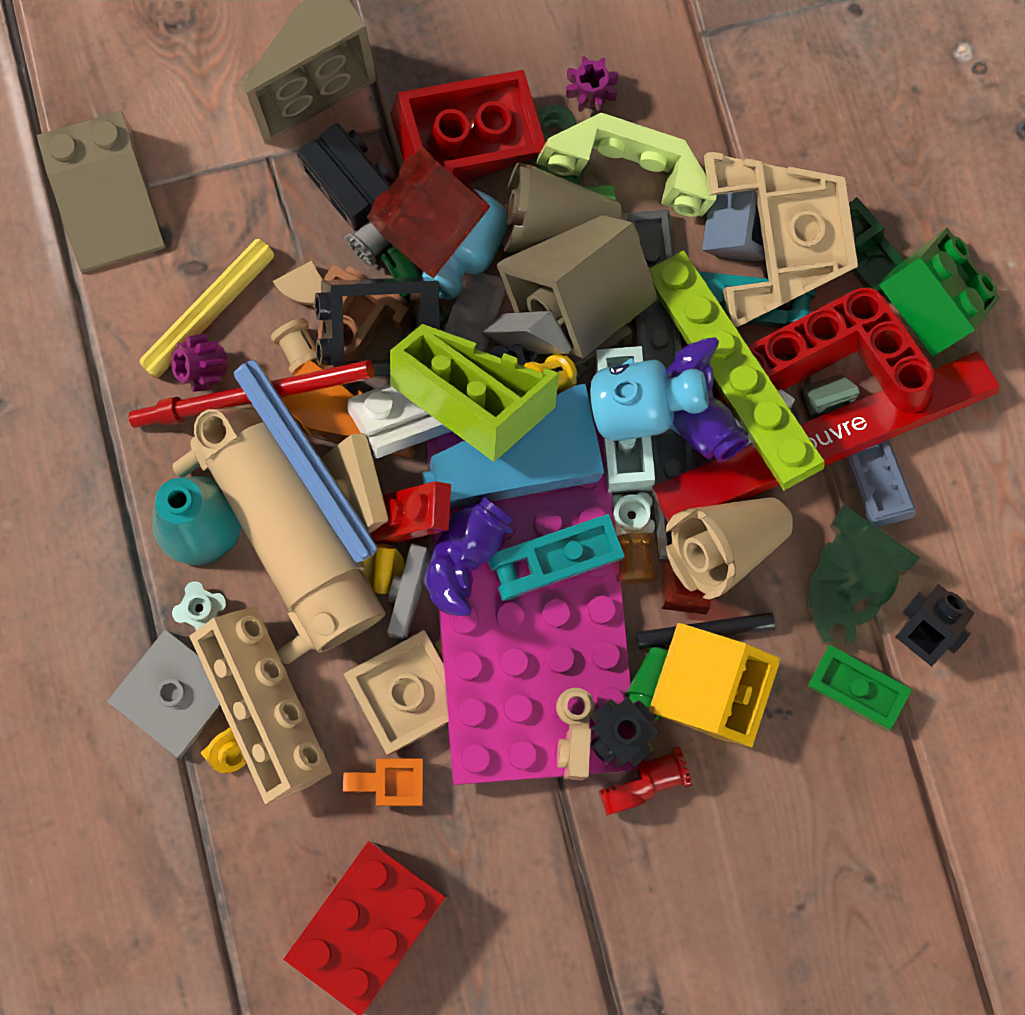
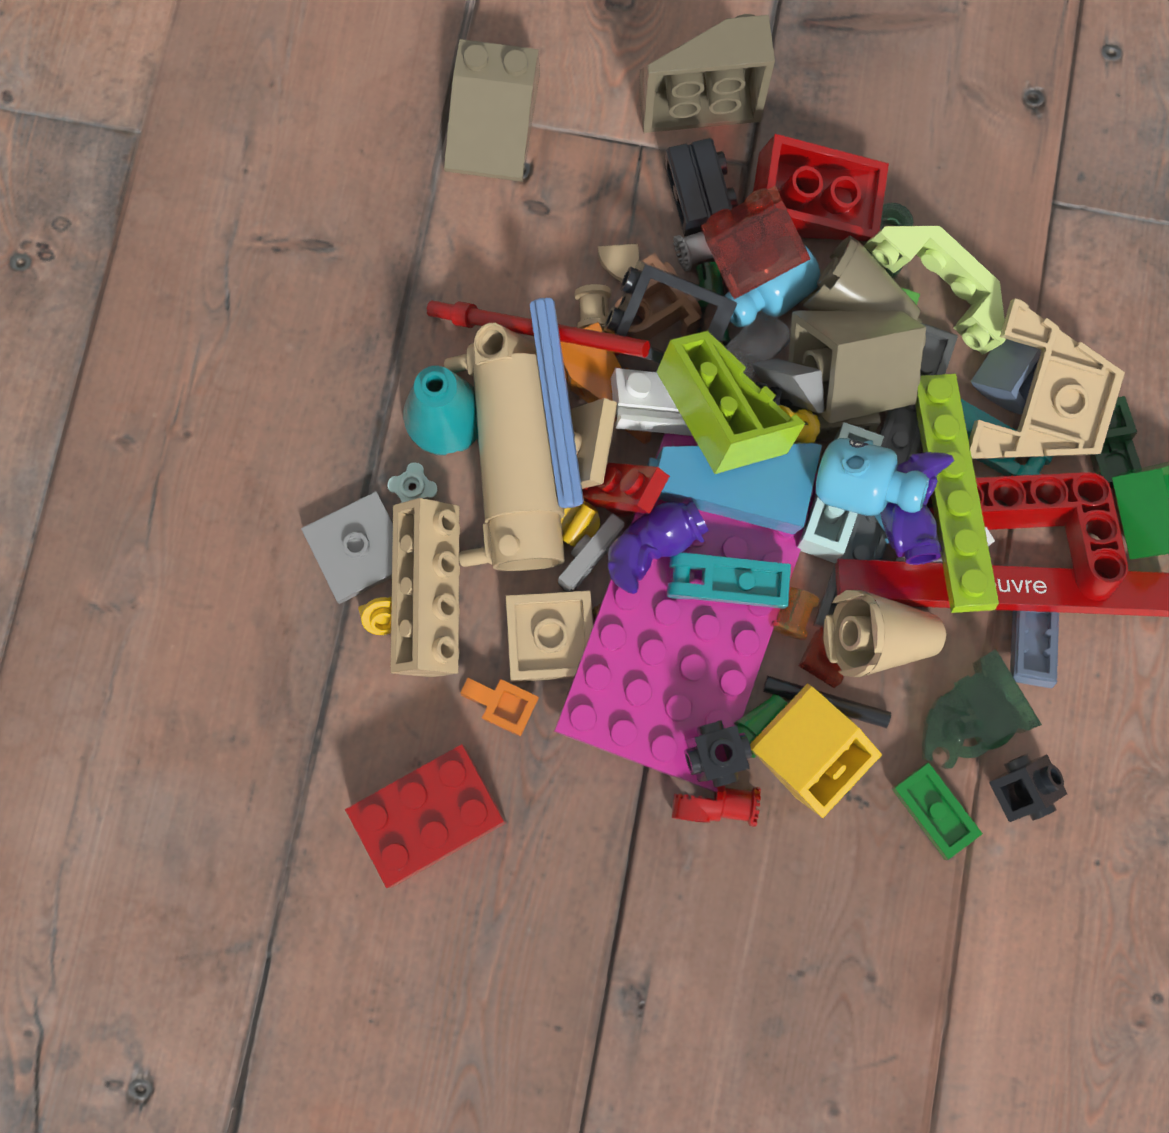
camera: 20 degrees right, 0 degrees up
light yellow axle [139,239,274,378] -> none
magenta gear [171,334,228,392] -> none
tan plate [556,688,595,780] -> none
magenta gear [566,56,618,113] -> none
light aqua plate [612,492,655,539] -> none
sand green slope [801,375,860,418] -> none

